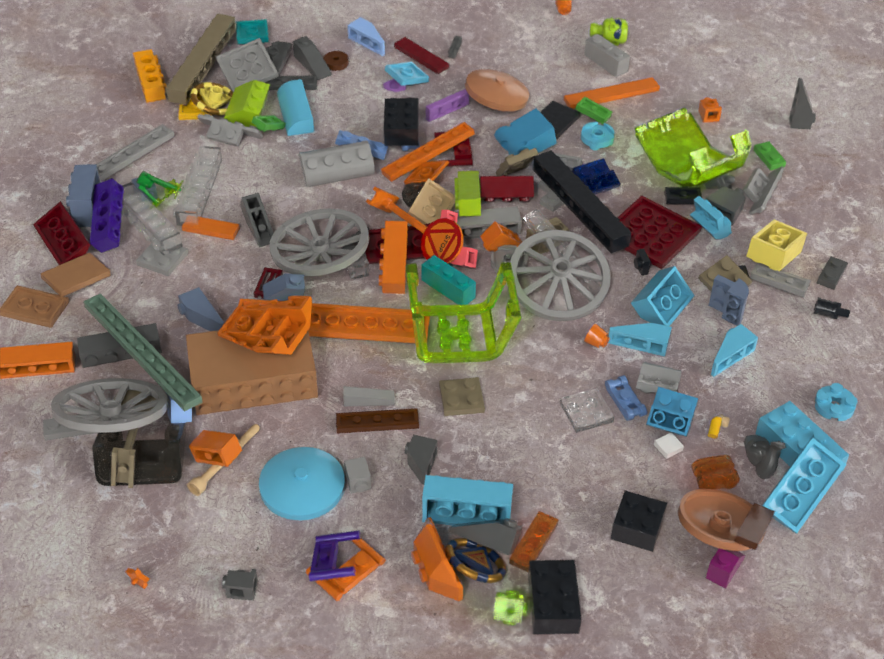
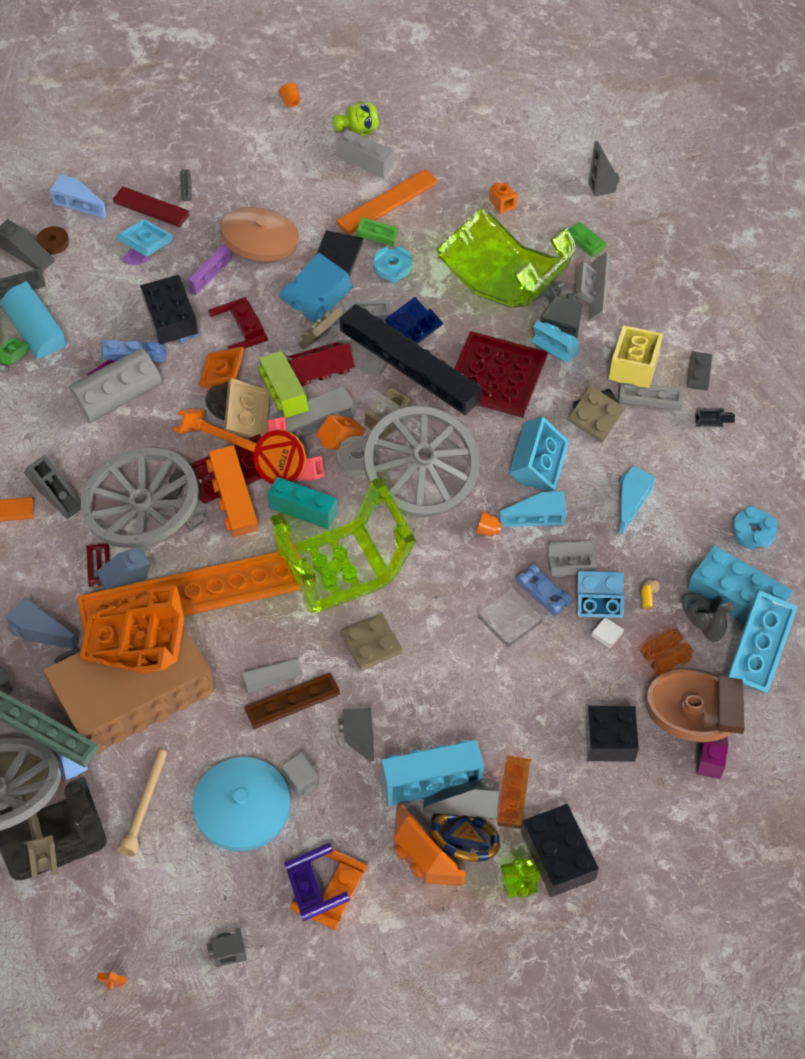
camera: 20 degrees left, 10 degrees up
orange brick [189,430,242,467] -> none
orange tile [381,122,475,182] -> none
black plate [634,249,651,276] -> none
black plate [664,187,702,204] -> none
sand blue brick [708,275,749,326] -> none

